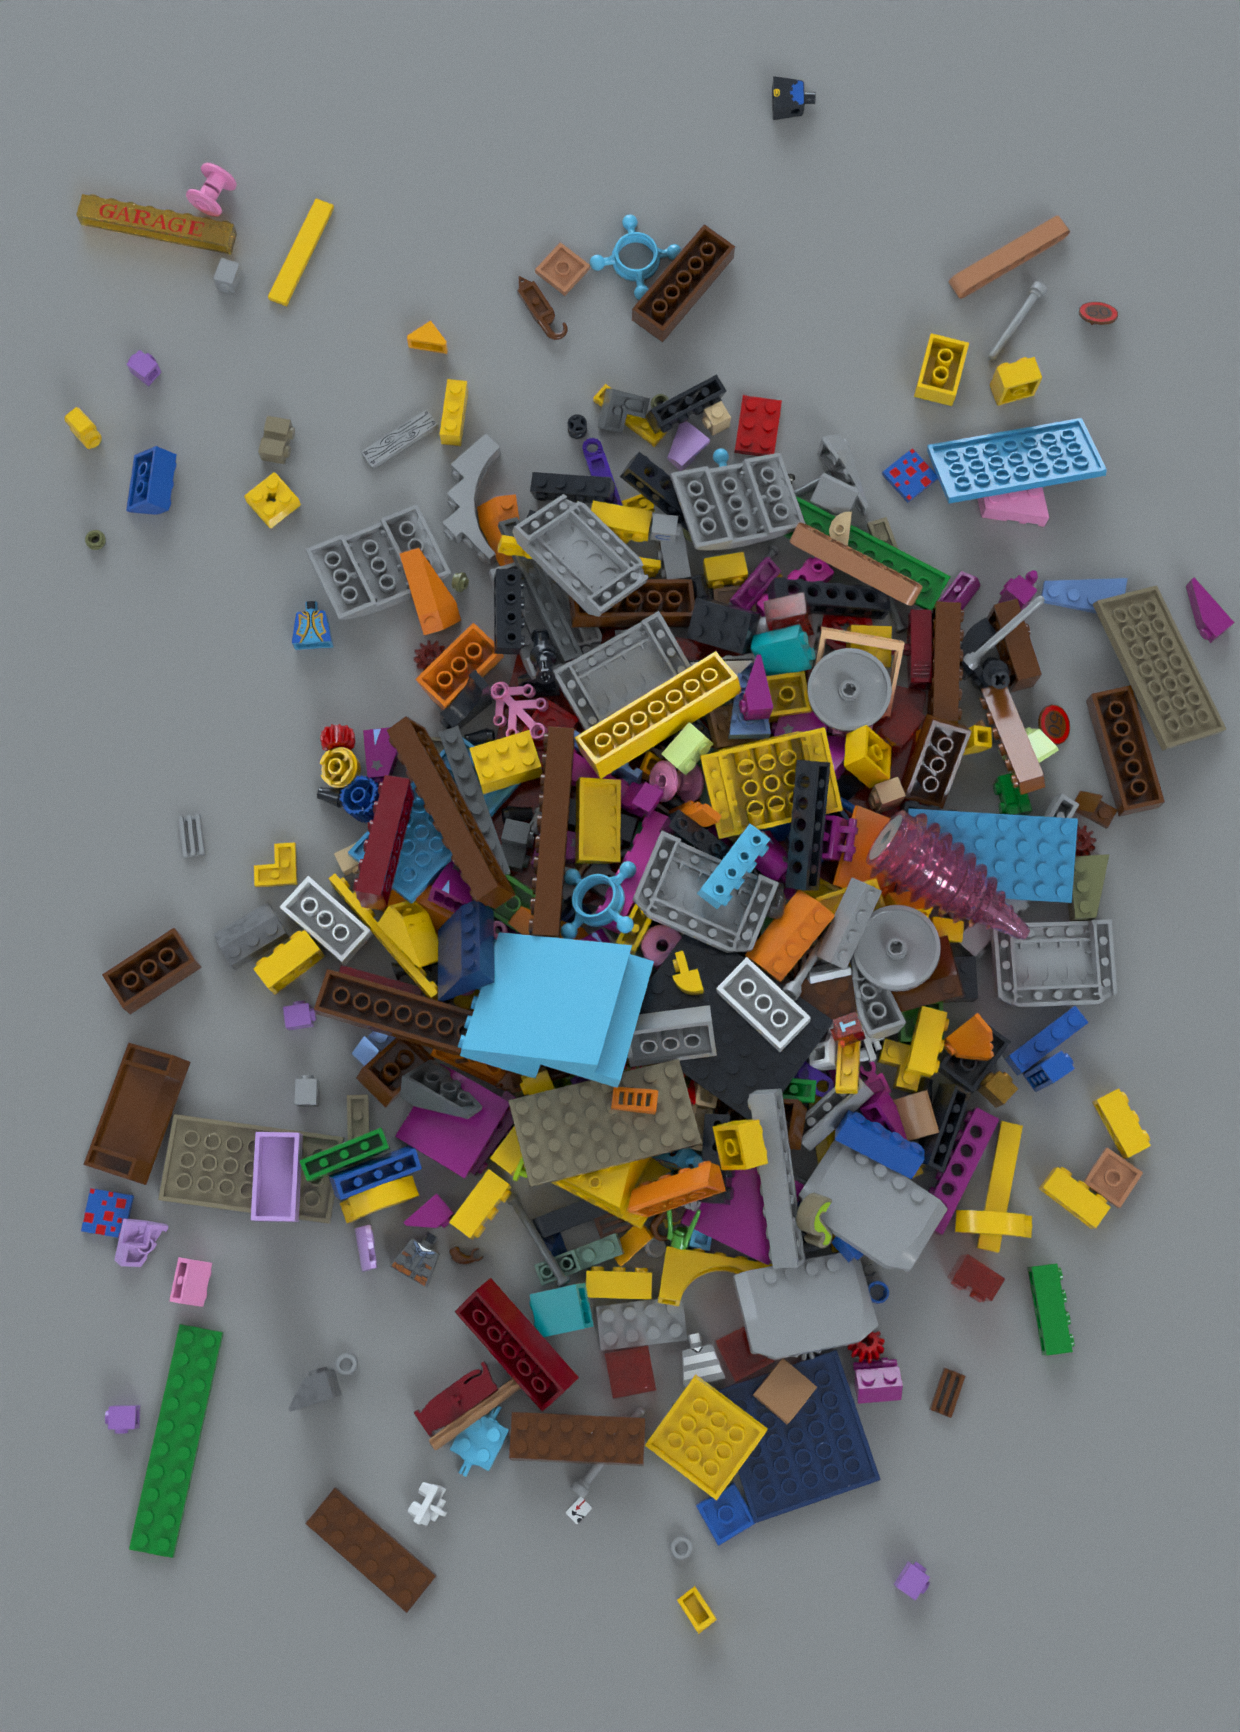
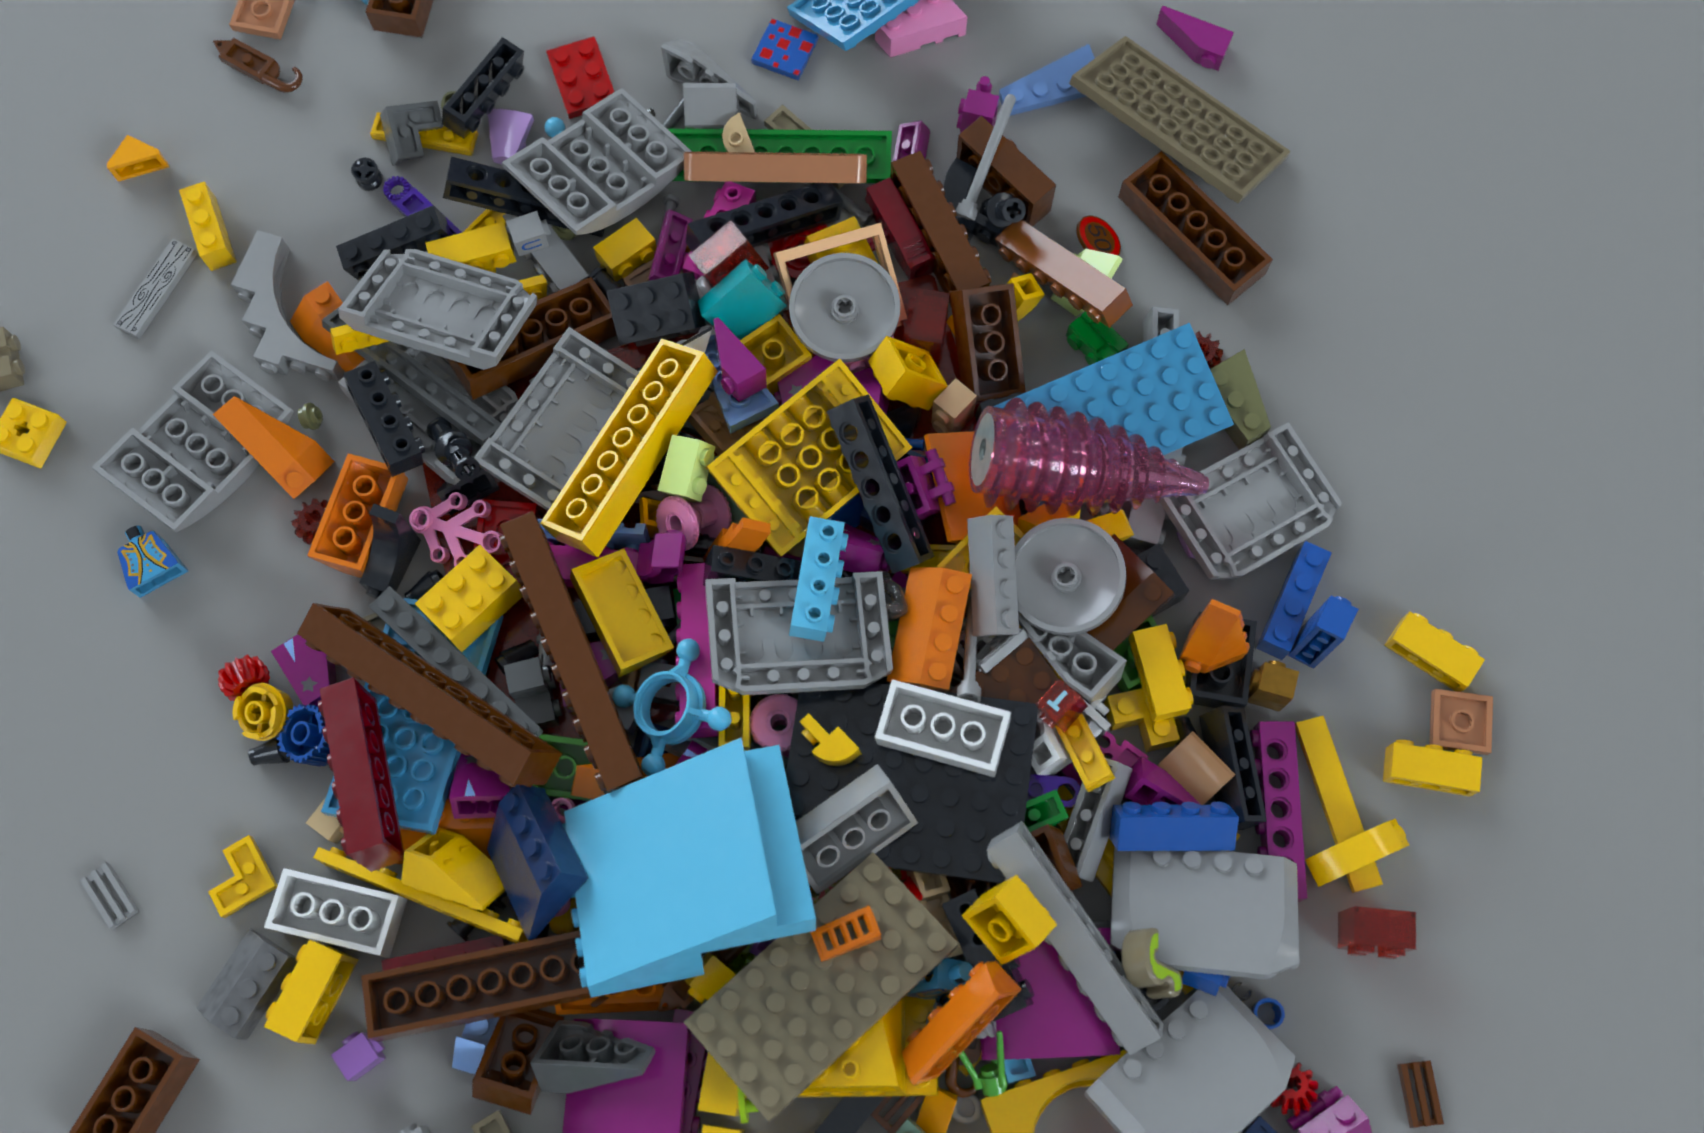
camera: 25 degrees left, 5 degrees down
tan brick [702,401,731,436] -> none
green brick [1027,1263,1075,1356] -> none
reddish brown slope [1074,791,1117,829] -> none

